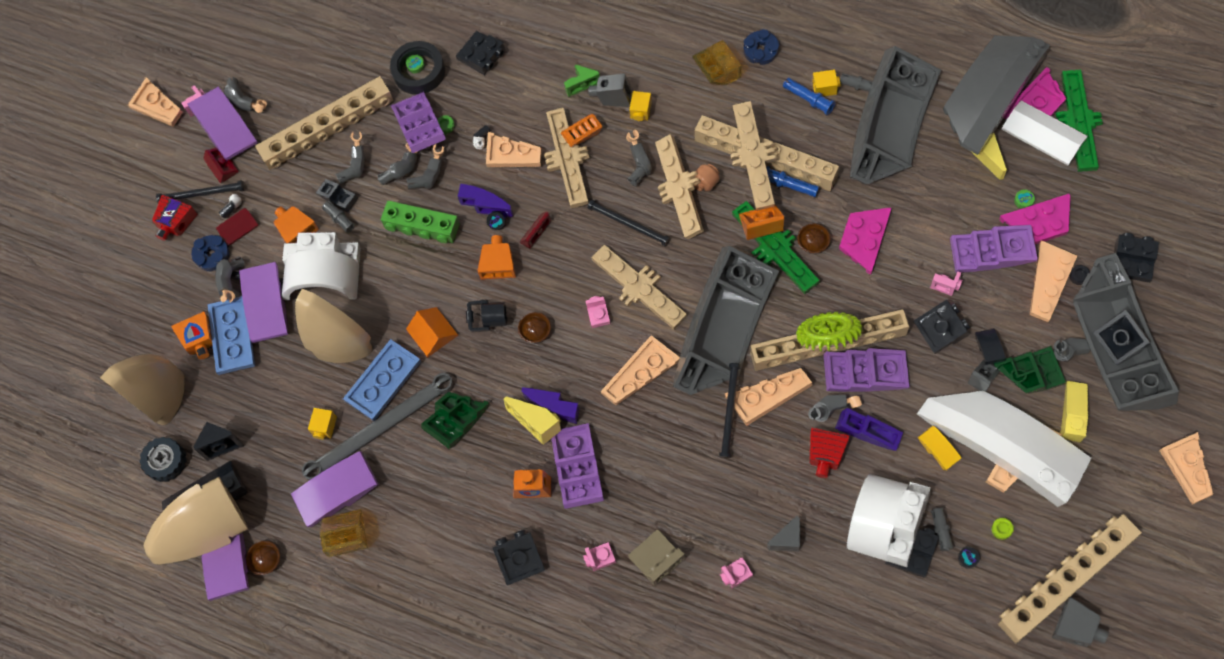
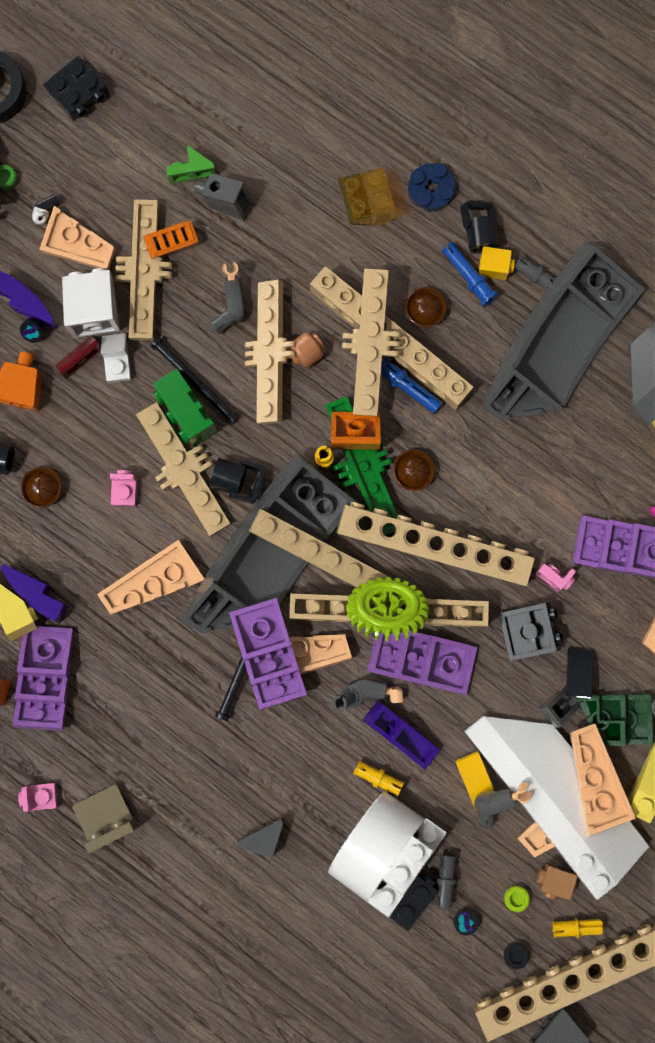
camera: 10 degrees right, 15 degrees up
yellow brick [629,91,652,121] -> none
bright pink bracket [720,558,753,589] -> none
red torso [809,428,849,478] -> none
dark pink wing [839,208,891,274] -> none
none -> white slope [62,268,120,338]
none -> white slope [101,333,131,383]
none -> green wedge [153,369,218,447]
none -> black piece [210,458,266,504]
none -> medium lavender slope [229,598,307,710]
none -> tan plate [249,509,389,588]
none -> yellow pin [315,446,334,469]
none -> tan brick [336,502,535,586]
none -> yellow pin [353,760,404,797]
none -> reddish brown hat [405,287,447,327]
none -> black piece [460,200,500,254]
none -> dark grey arm [474,782,533,829]
none -> black tile [503,942,529,969]
none -> medium nougat brick [536,863,578,901]
none -> yellow axle [552,918,603,939]
none -> light nougat wing [570,724,636,837]

